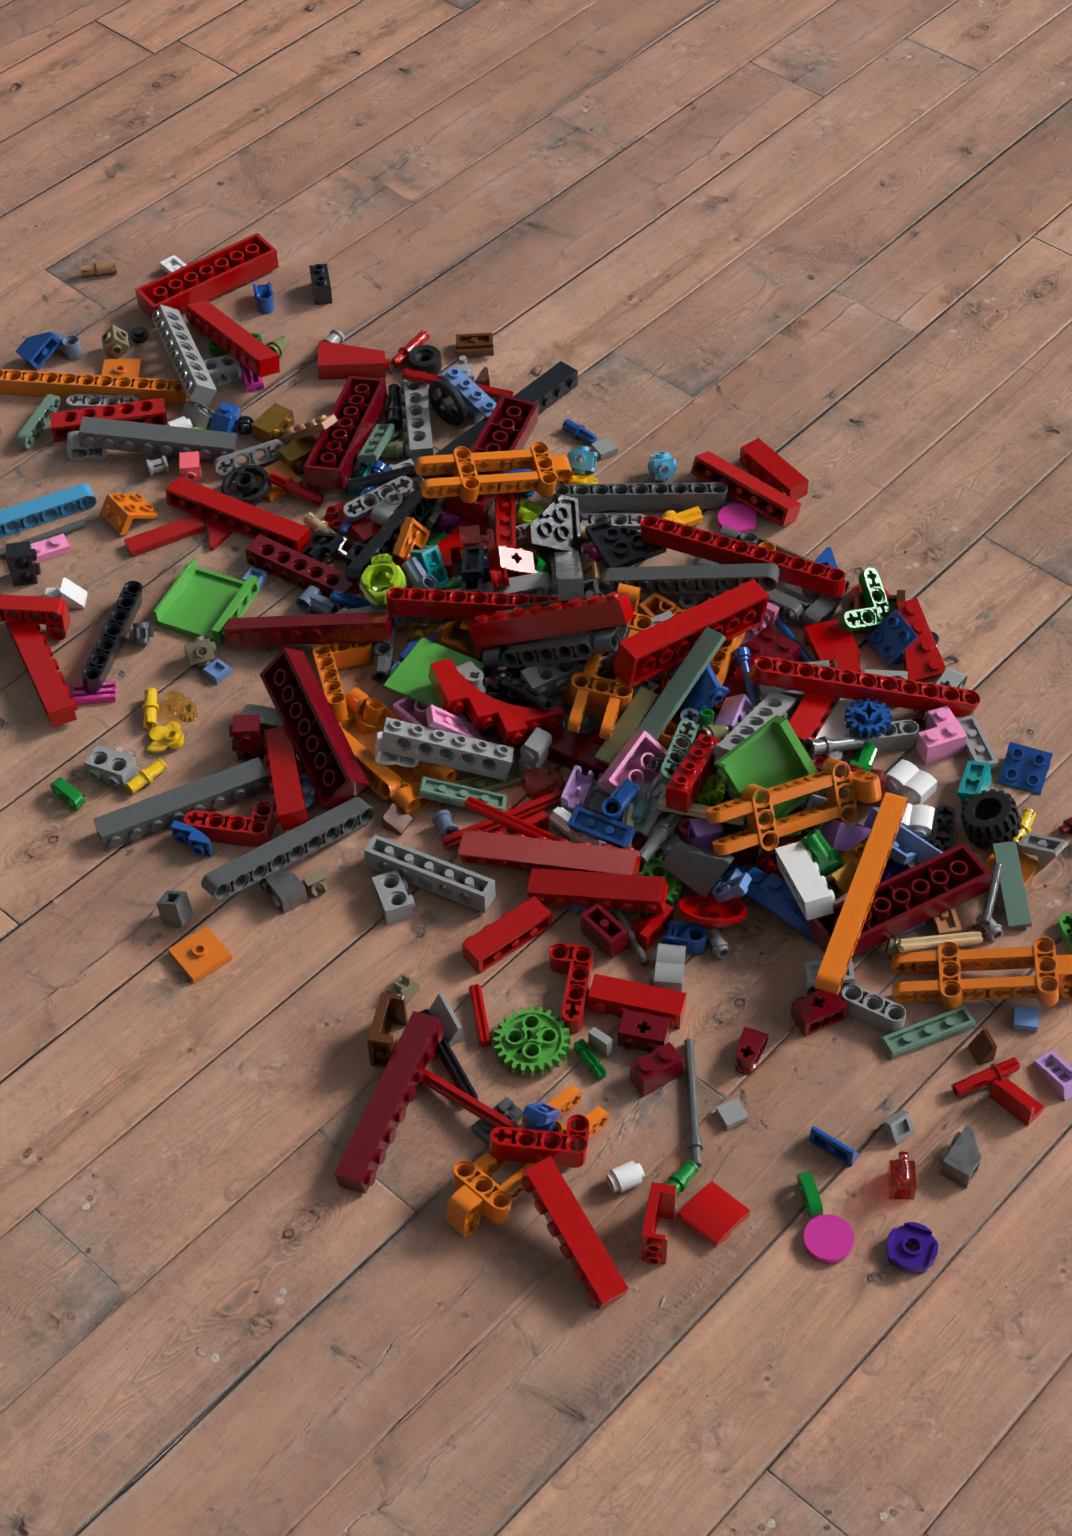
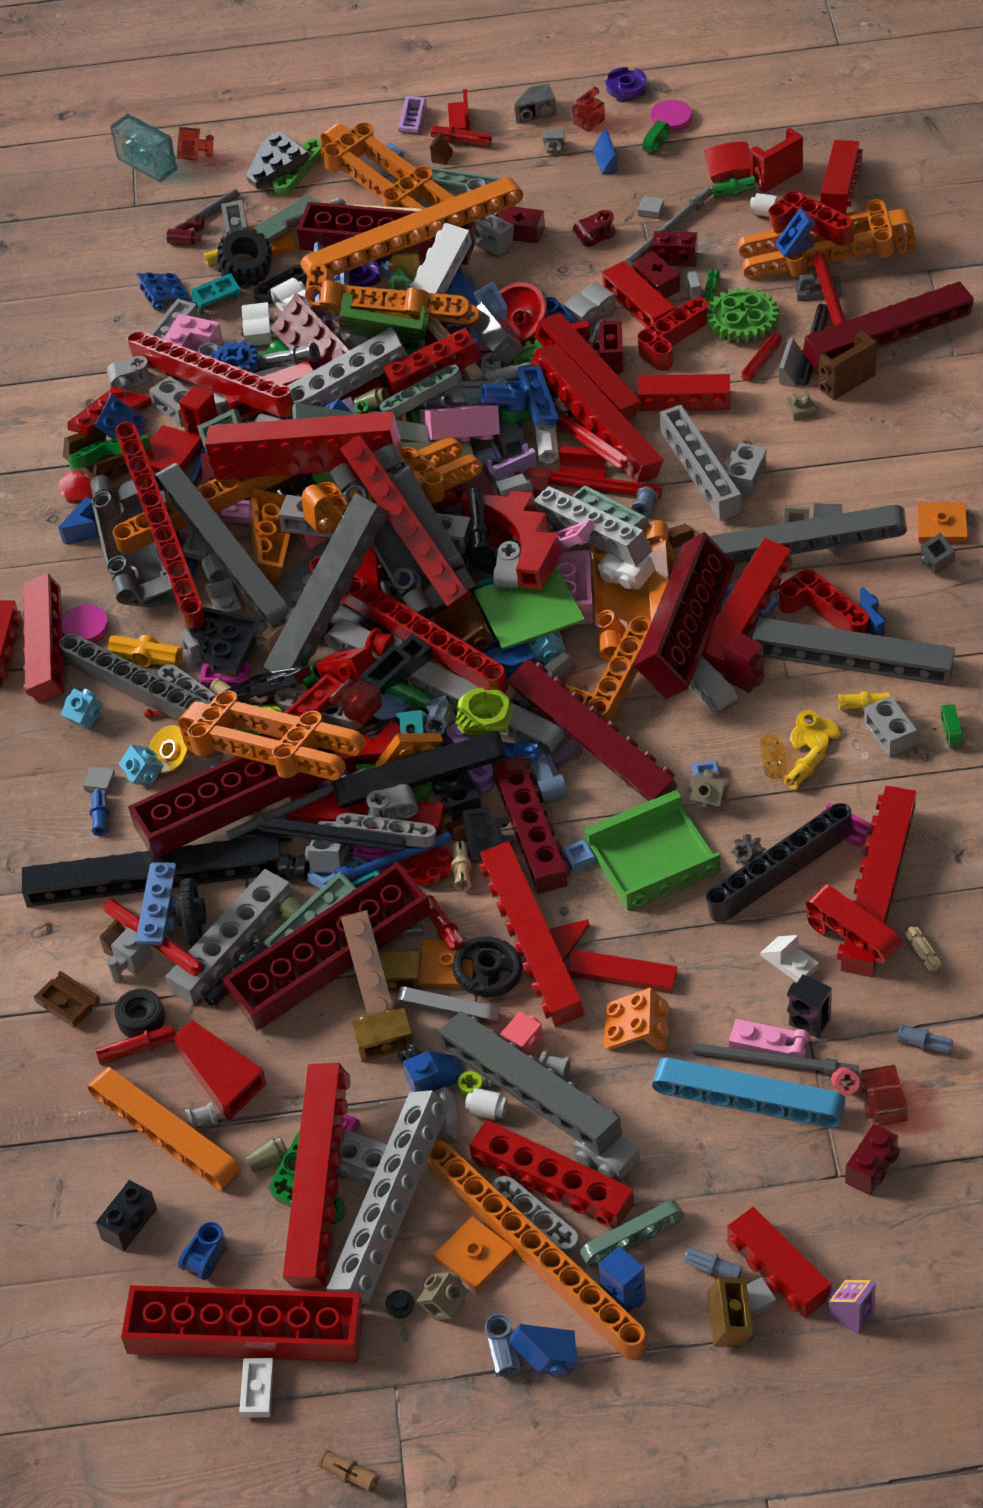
camera: 135 degrees left, 0 degrees up
none -> orange beam [87,1067,241,1191]
none -> blue brick [598,1246,646,1312]

